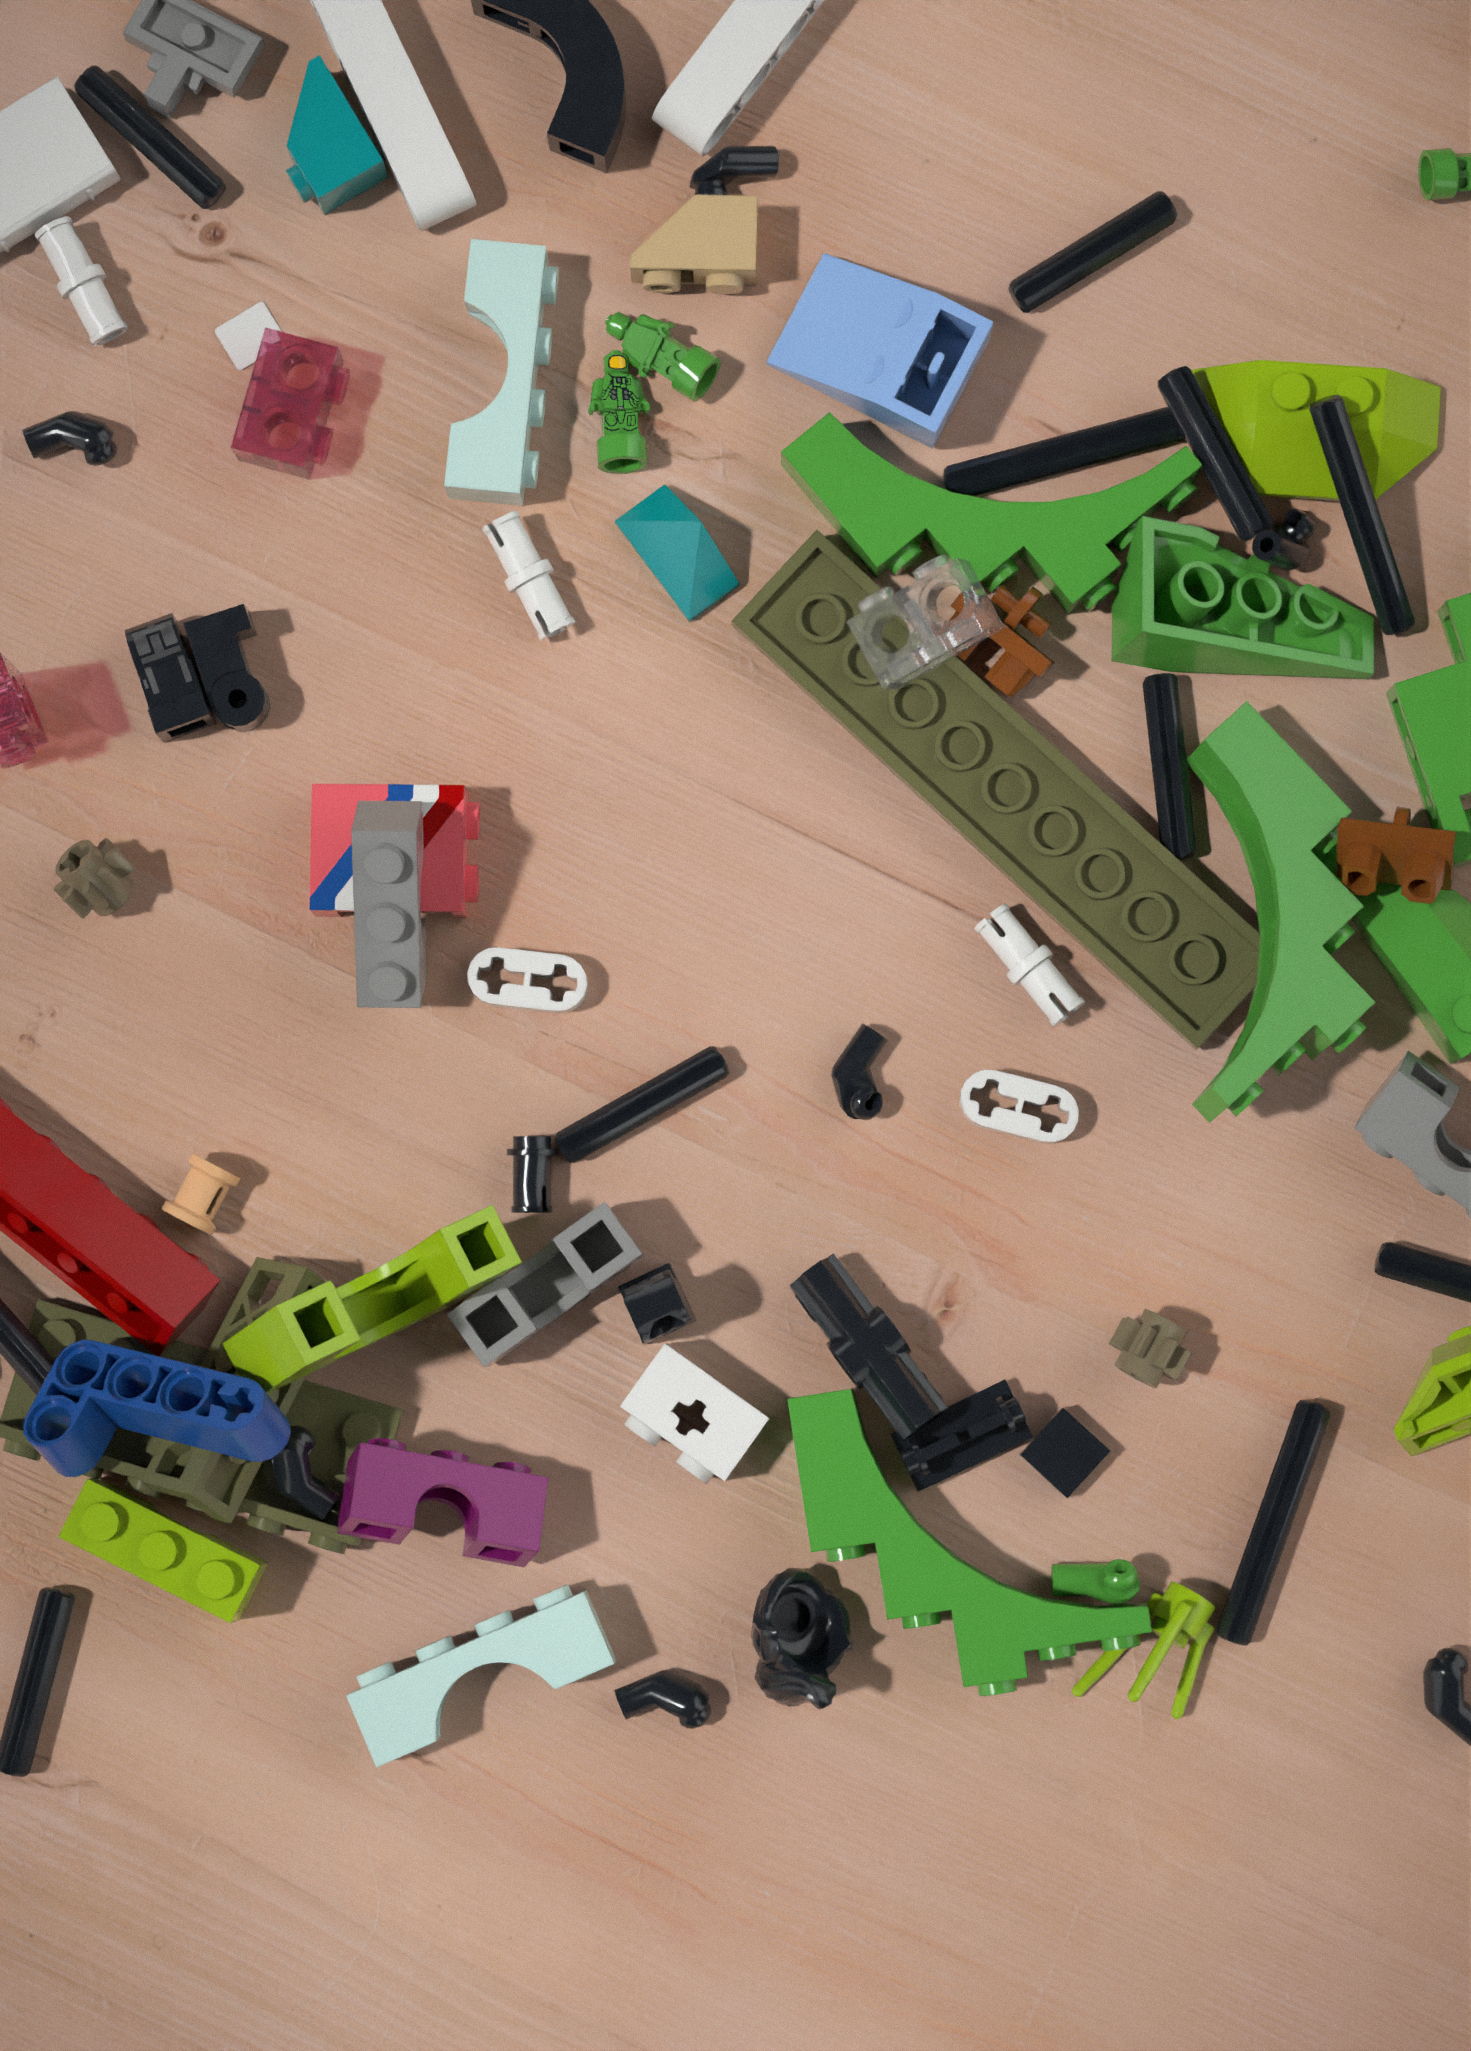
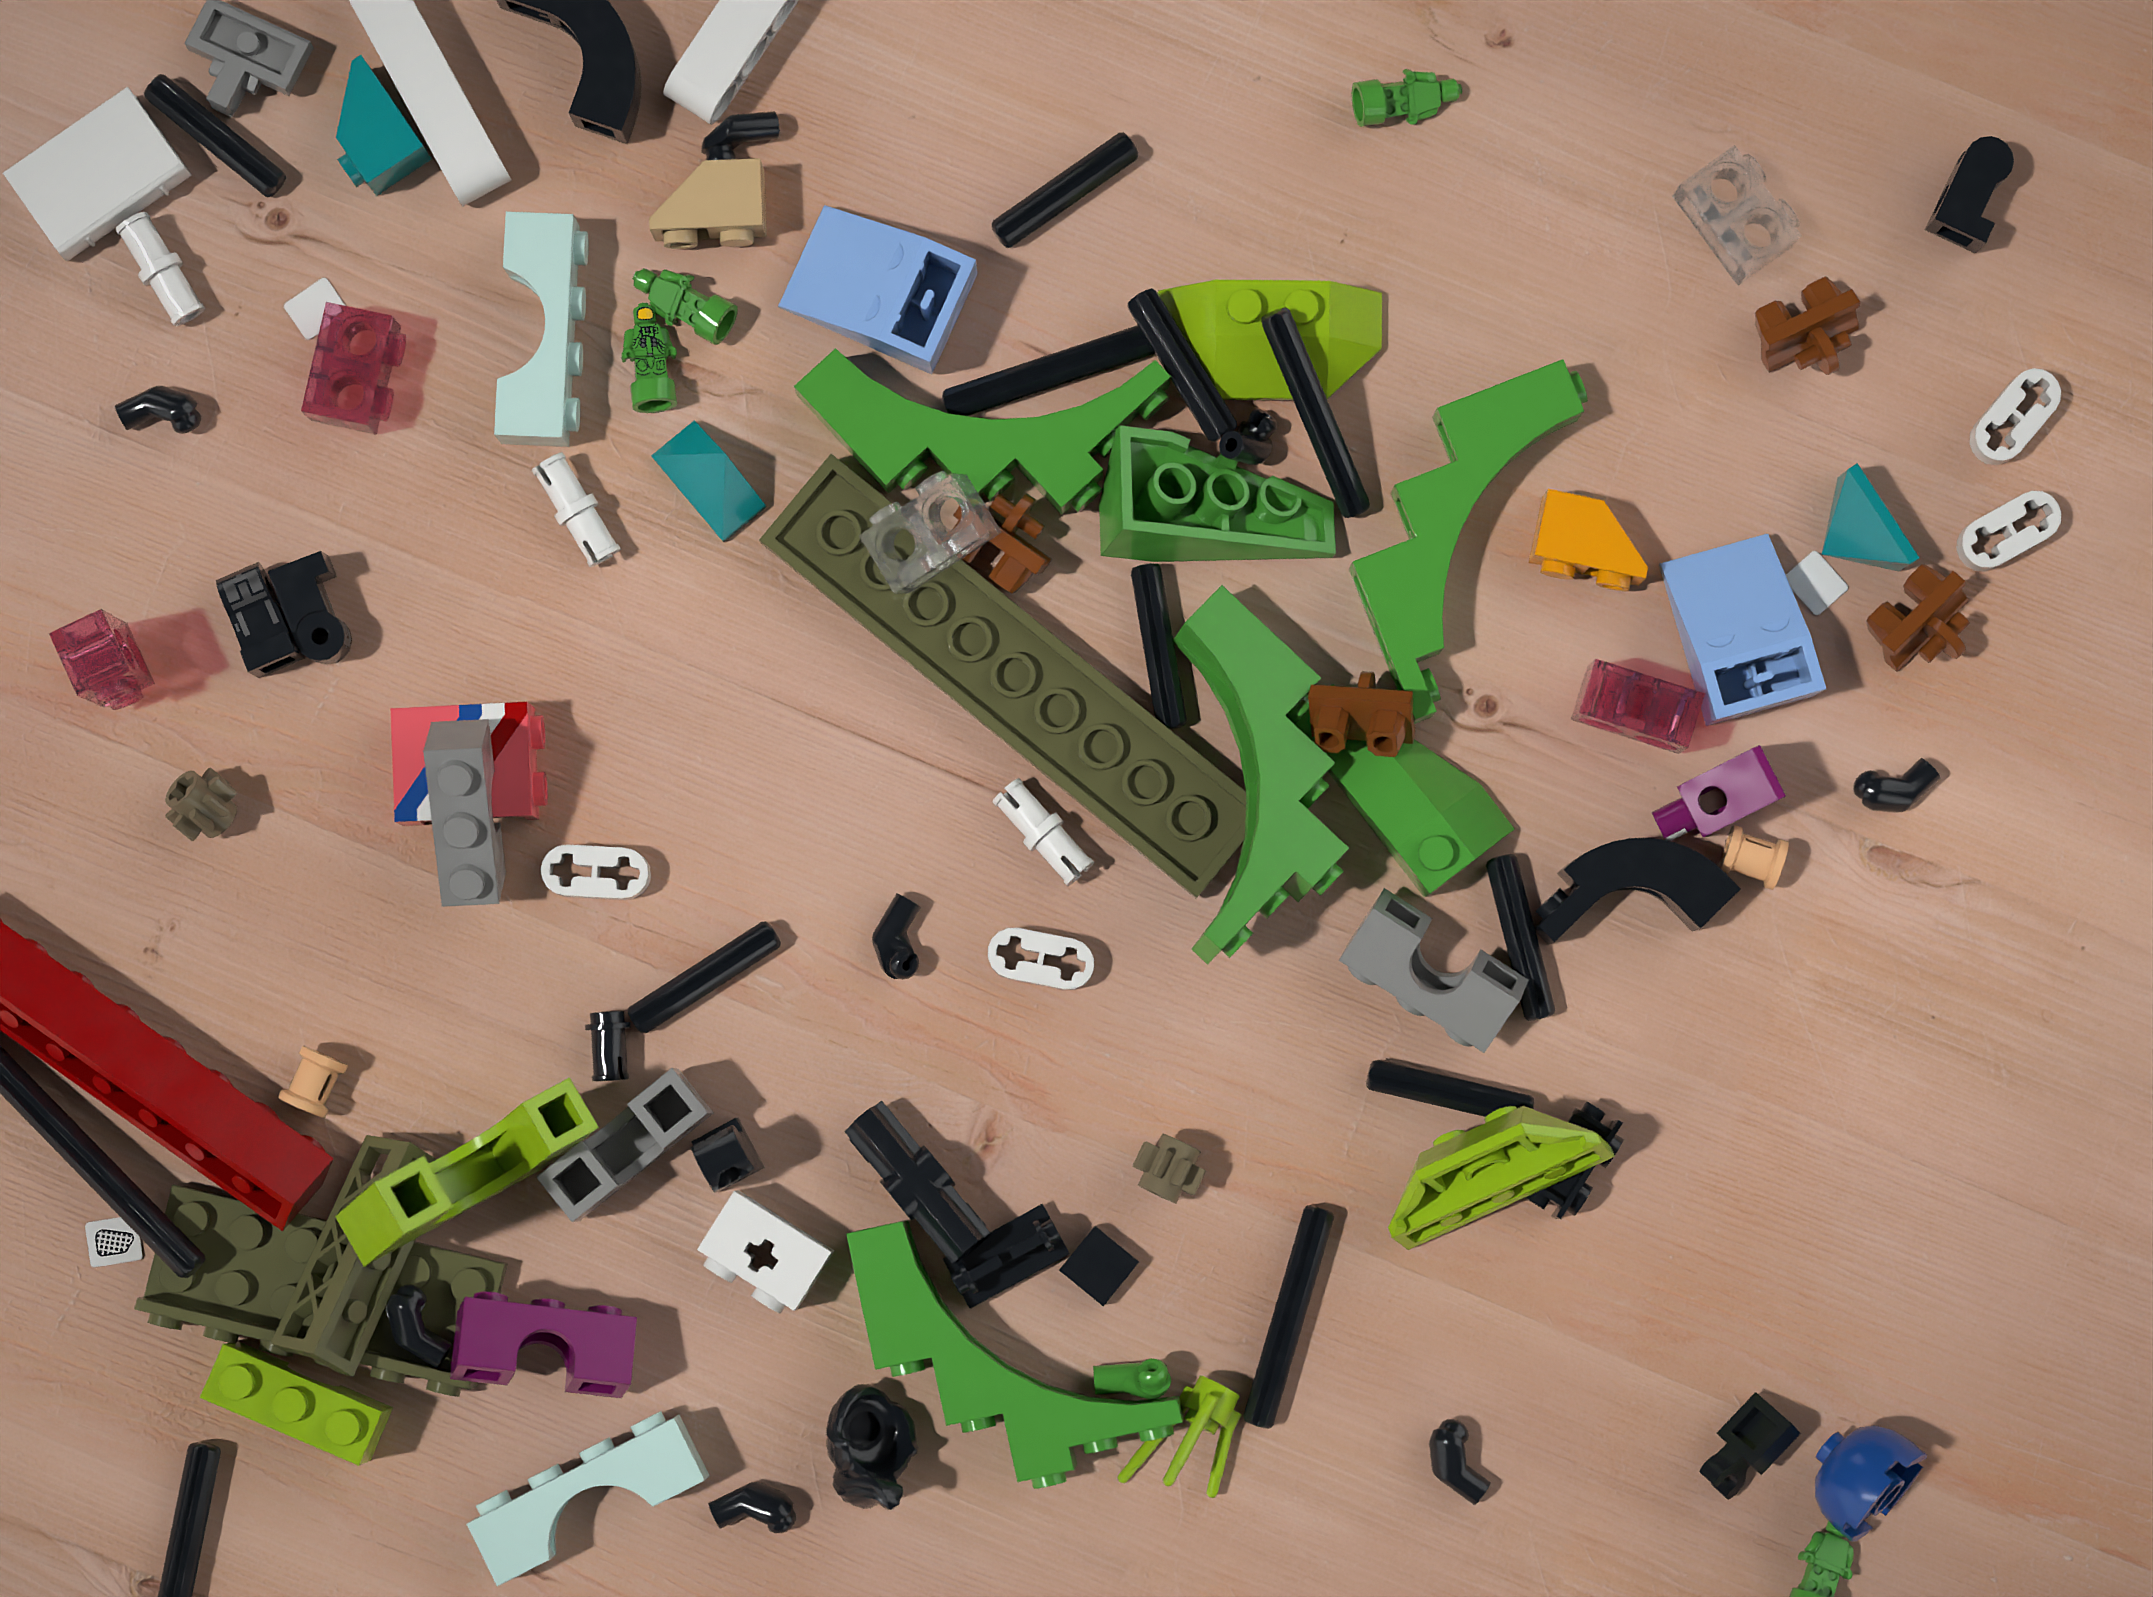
camera: 10 degrees left, 0 degrees up
blue beam [23,1340,291,1477] -> none

